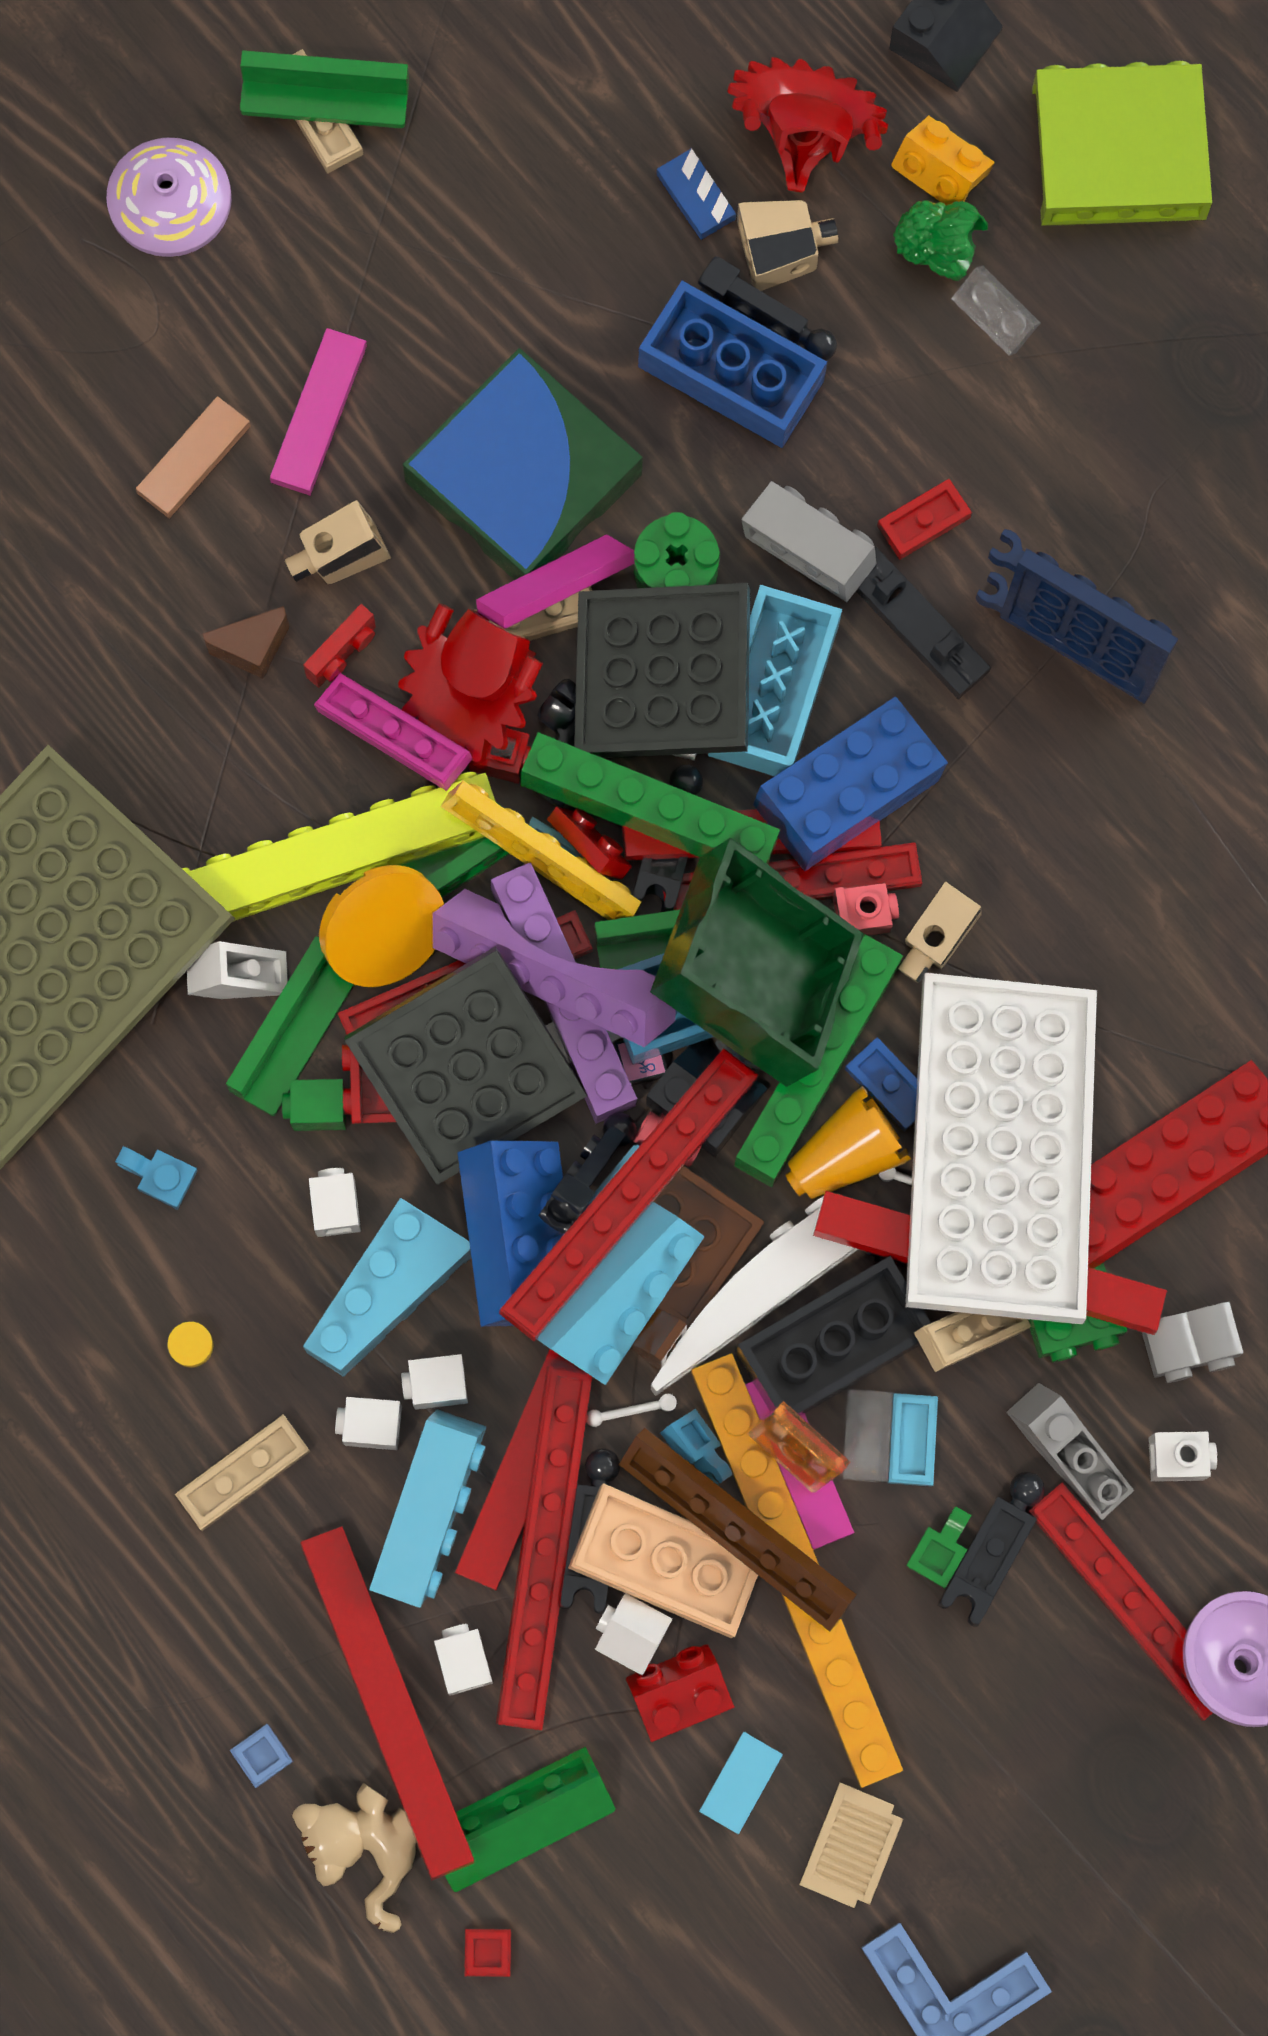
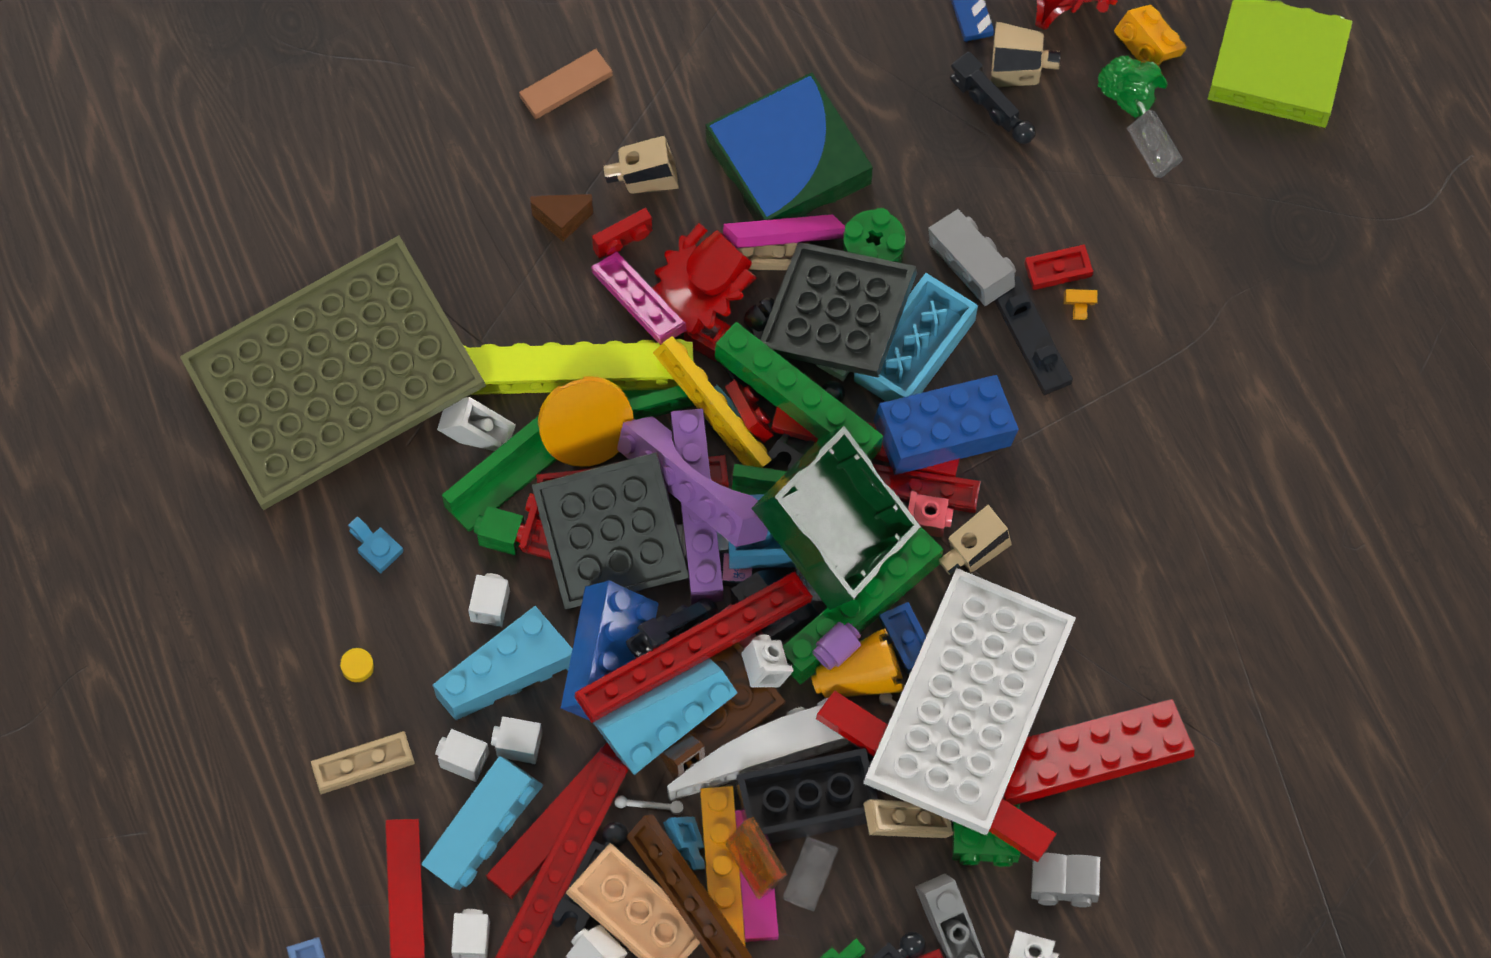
camera: 20 degrees right, 10 degrees down
dark pink tile [270,328,367,496] -> none
blue brick [638,281,827,448] -> none
medium azure tile [888,1393,938,1486] -> none
dark blue plate [975,529,1178,704] -> none
none -> white brick [741,635,793,687]
none -> medium lavender brick [812,622,861,670]
none -> light orange tile [1063,289,1098,320]

